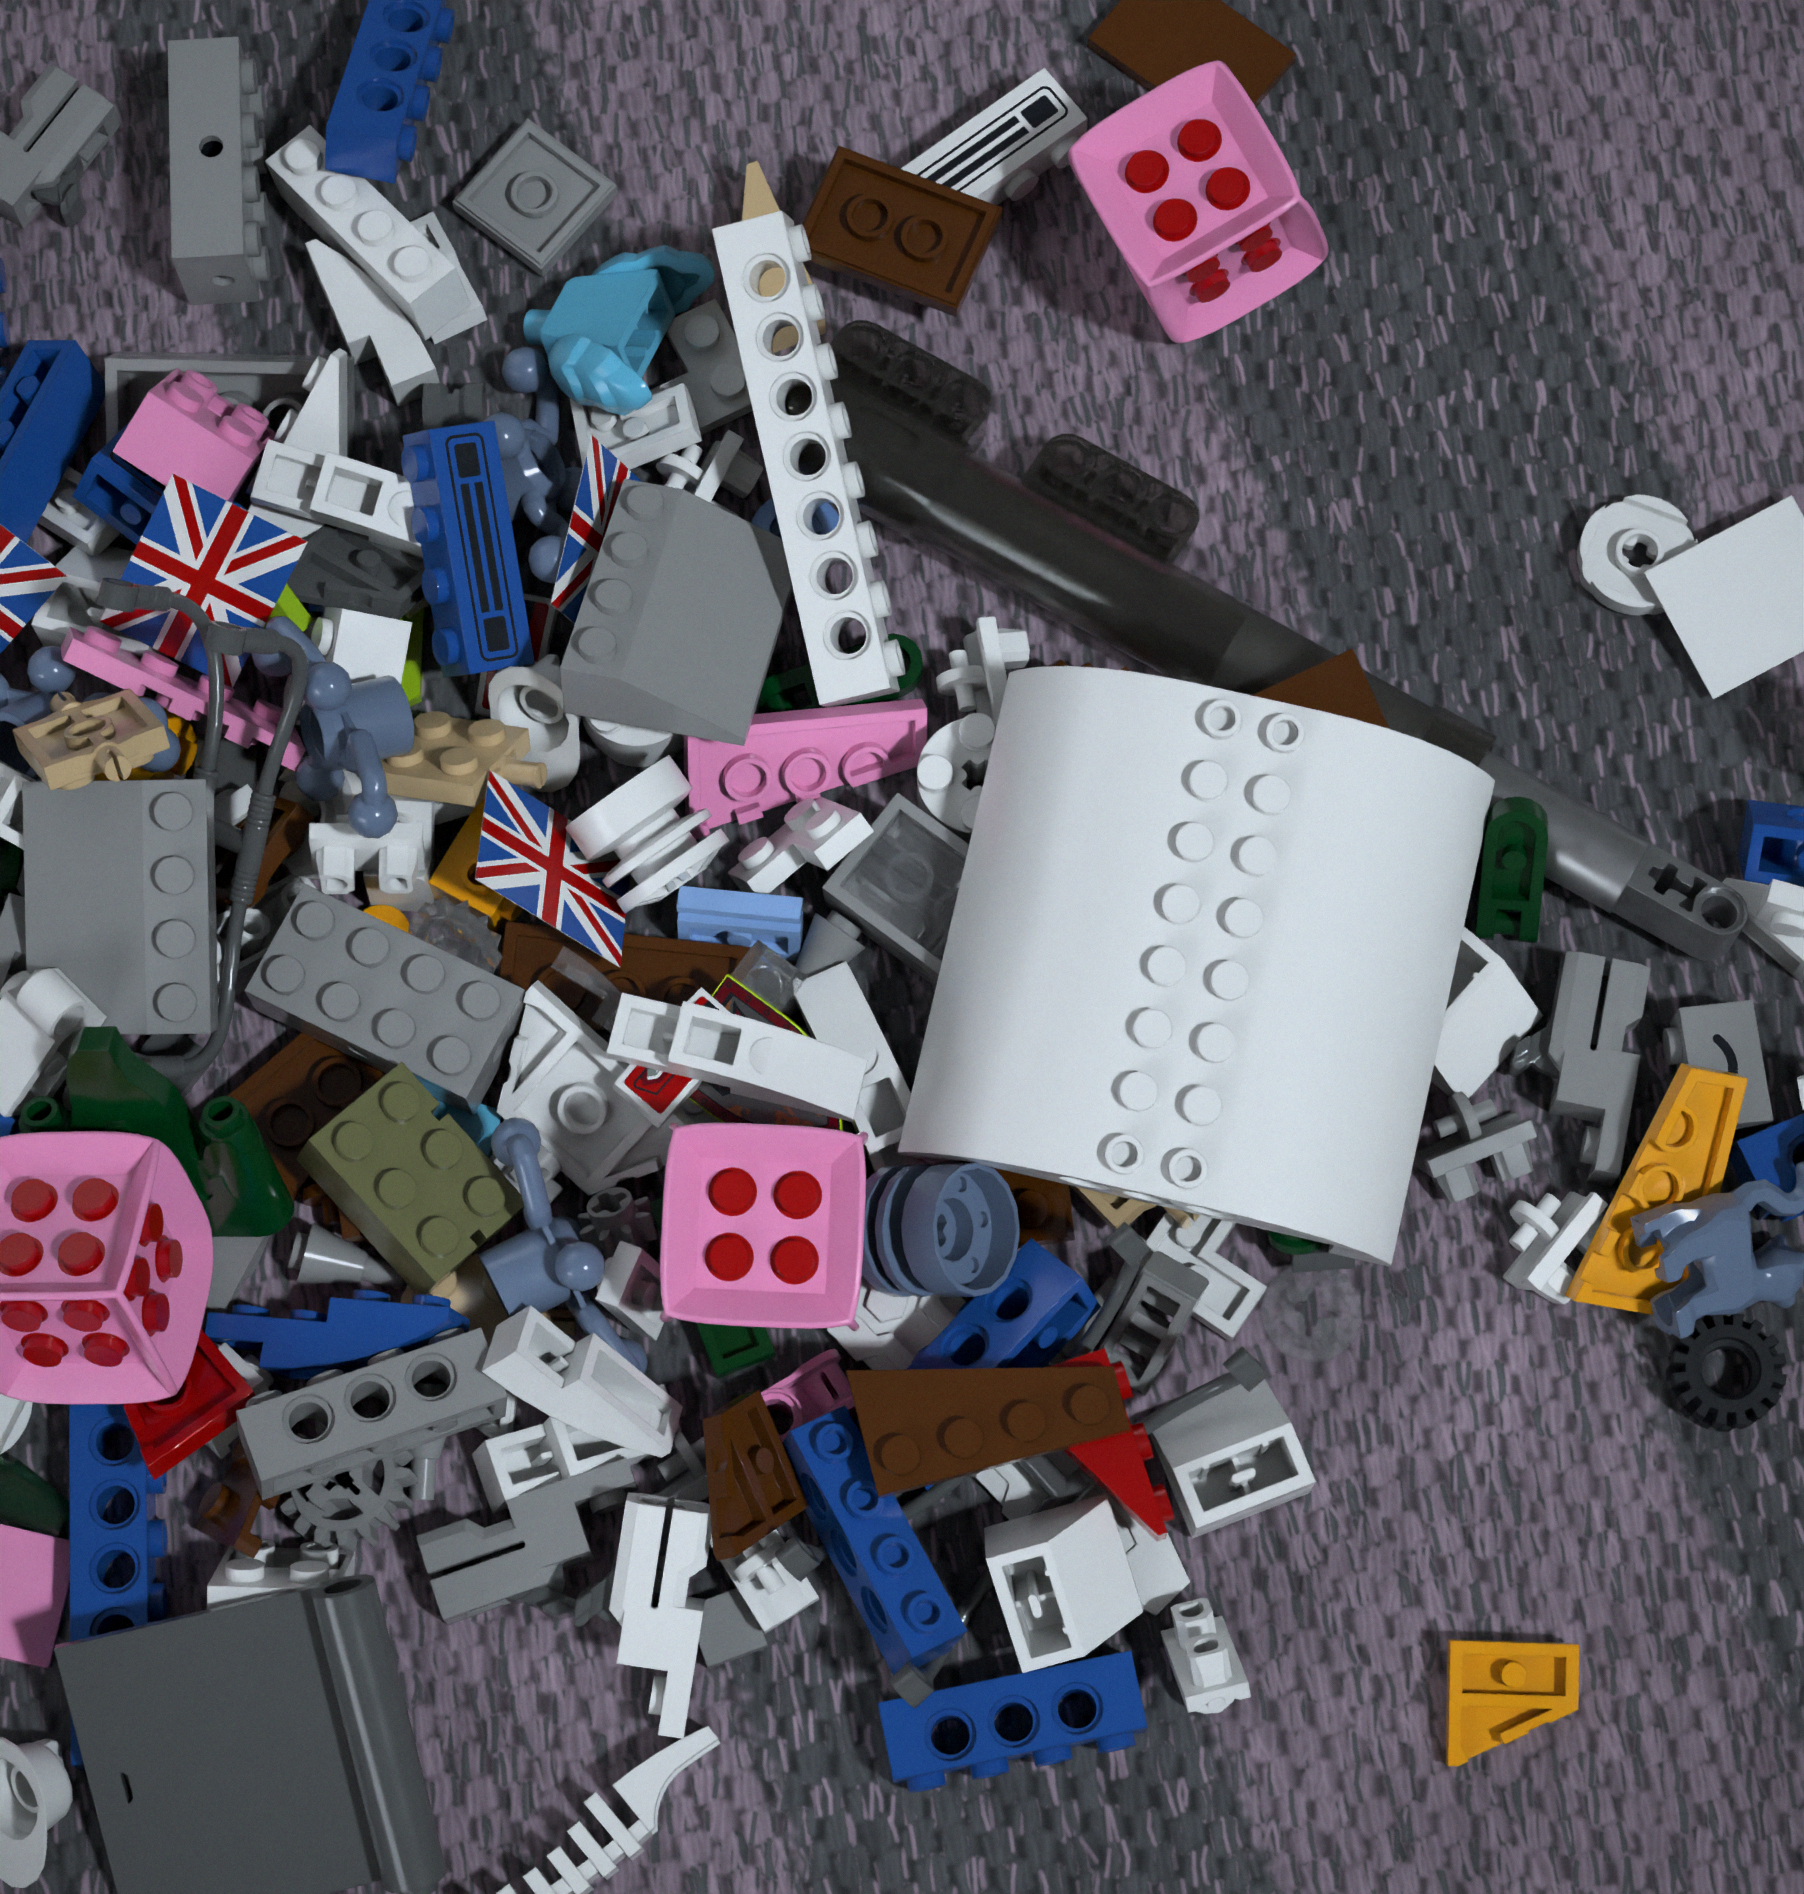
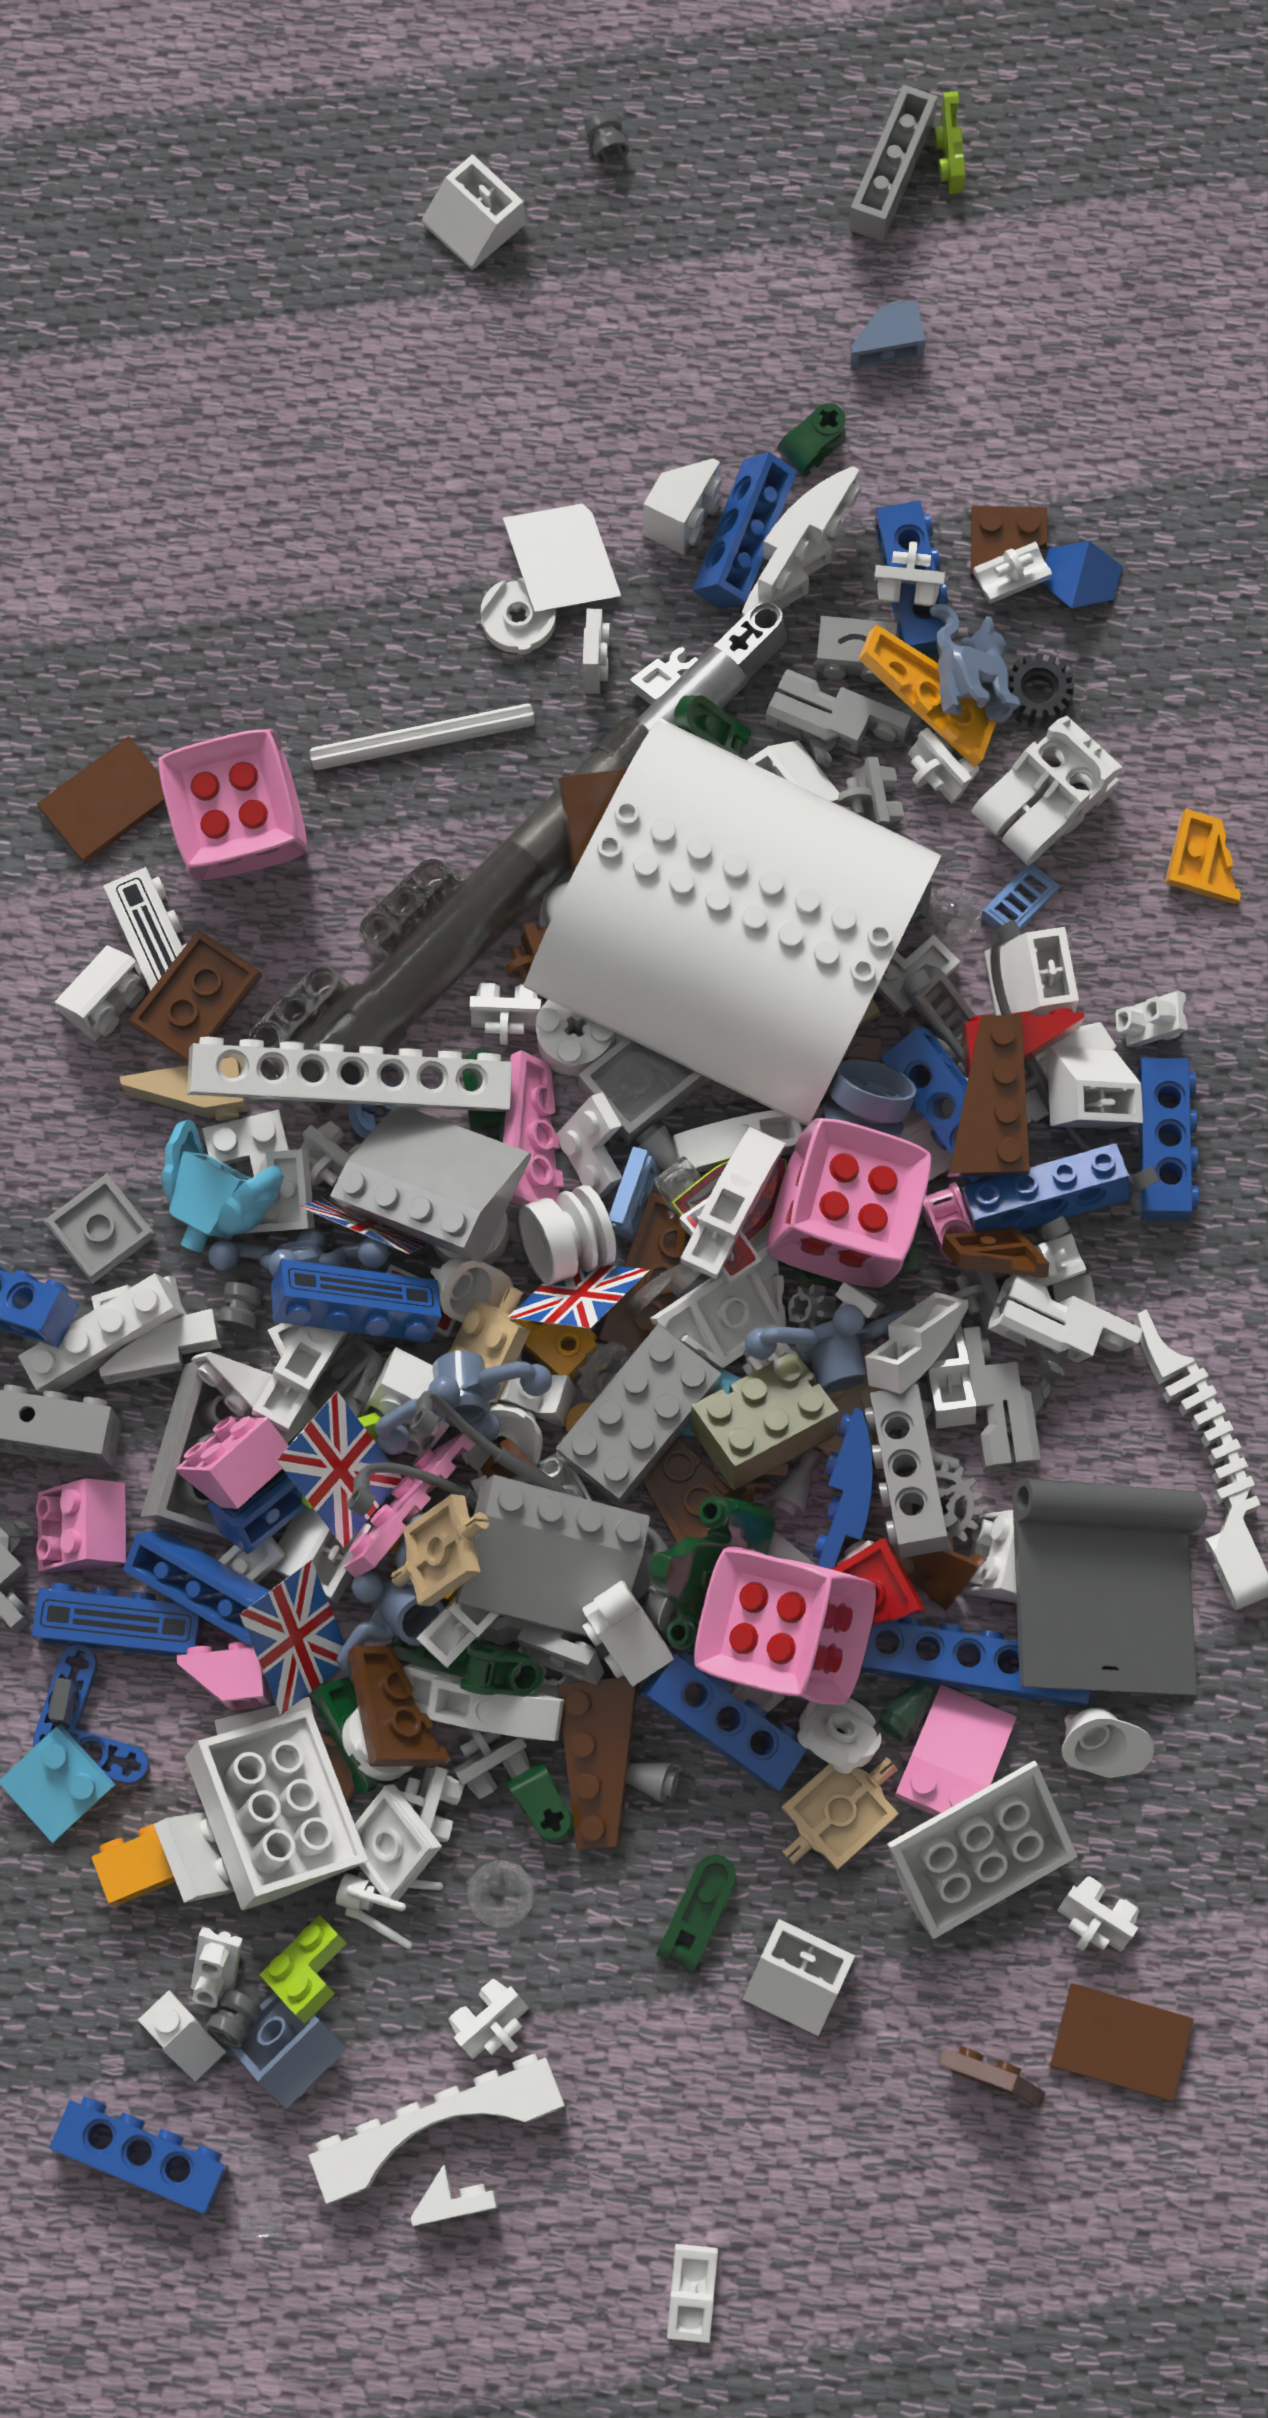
camera: 75 degrees left, 0 degrees up
white hips [309,814,425,894] -> none
none -> bright pink slope [36,1478,126,1572]
none -> white slope [55,945,147,1042]
none -> white axle [310,704,535,770]
none -> white plate [583,609,610,694]
none -> white plate [630,648,698,705]
none -> white connector [971,716,1123,865]
none -> medium blue slope [981,863,1061,931]

